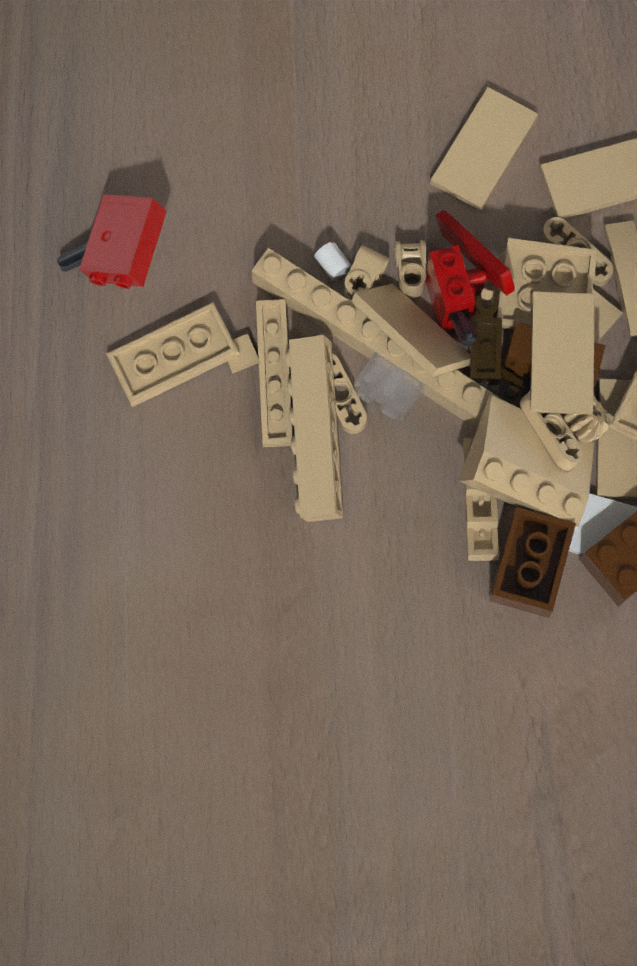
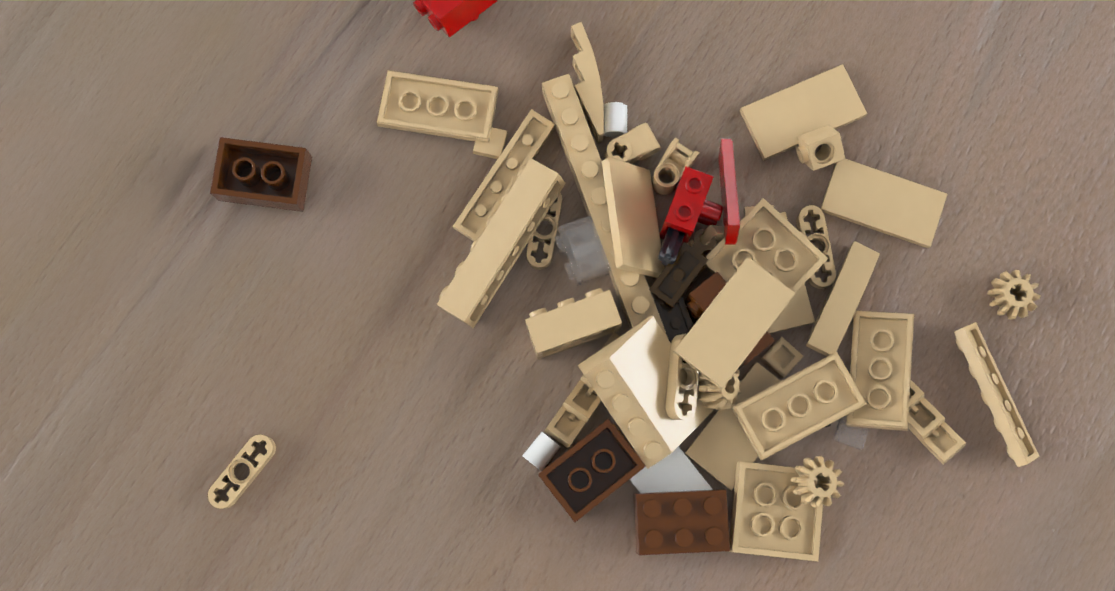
camera: 35 degrees right, 5 degrees up
none -> tan beam [208,435,276,509]
none -> reddish brown brick [210,137,312,212]
none -> white piece [522,432,561,471]
none -> tan brick [525,288,622,359]
none -> tan slope [571,22,604,143]
none -> tan tile [761,337,803,378]
none -> tan brick [796,125,845,171]

